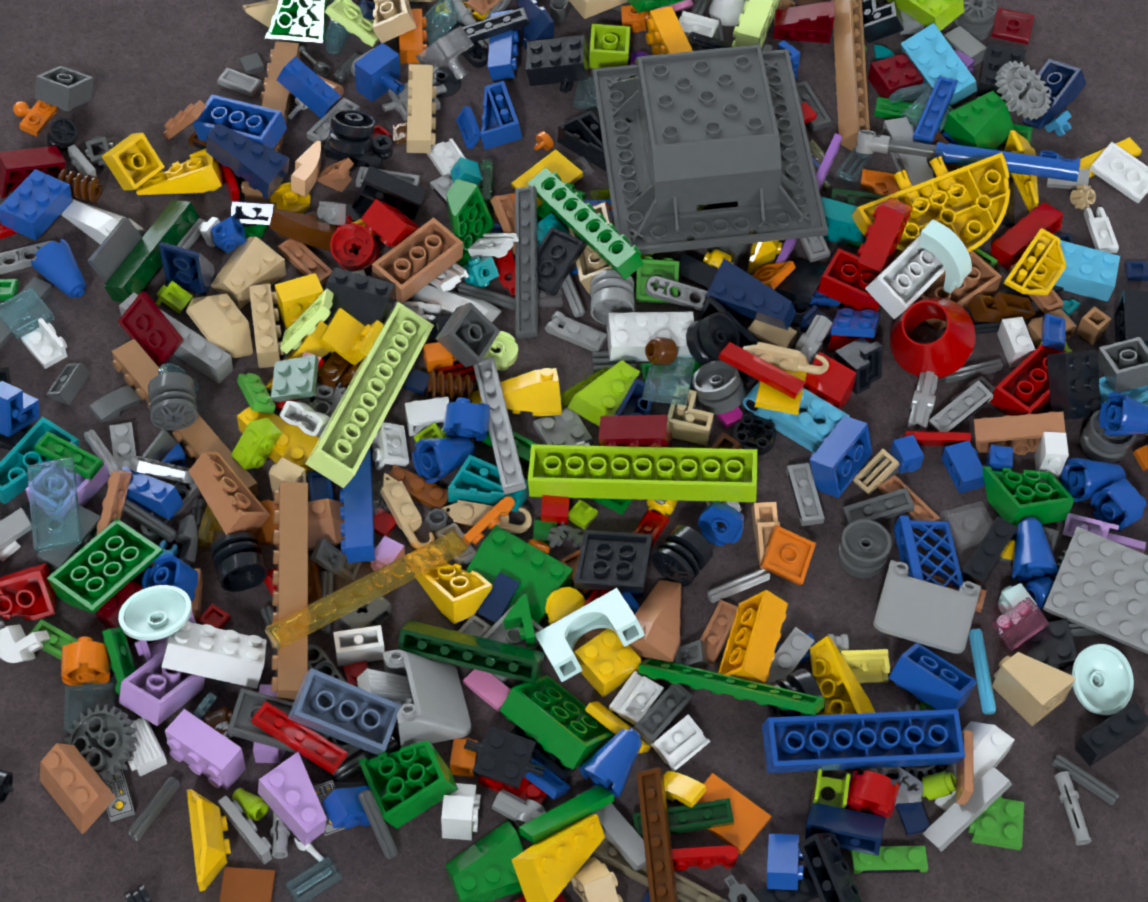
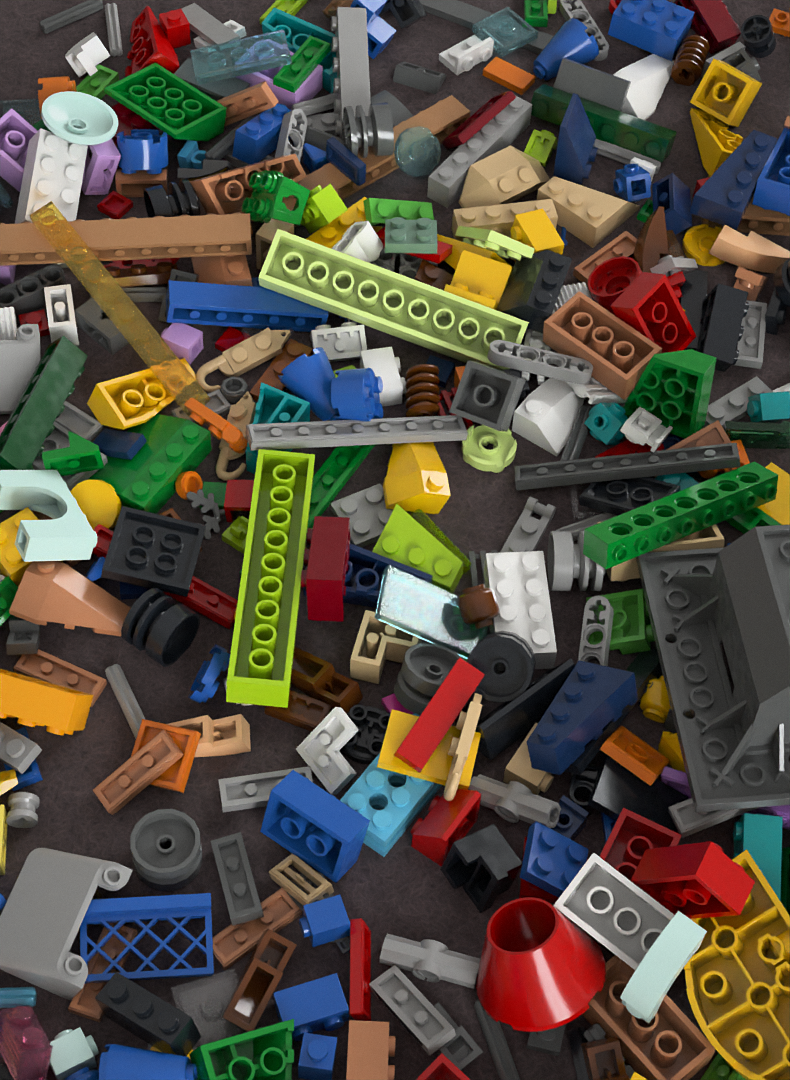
camera: 90 degrees right, 0 degrees up
none -> nougat tile [93,730,184,815]
none -> reddish brown slope [222,929,297,1032]
none -> green piece [242,170,310,226]
none -> white plate [296,707,359,795]
none -> dark blue tile [326,137,366,186]
none -> light grey brick [331,7,371,139]
none -> orange tile [483,57,535,95]
none -> light grey beam [487,340,593,384]

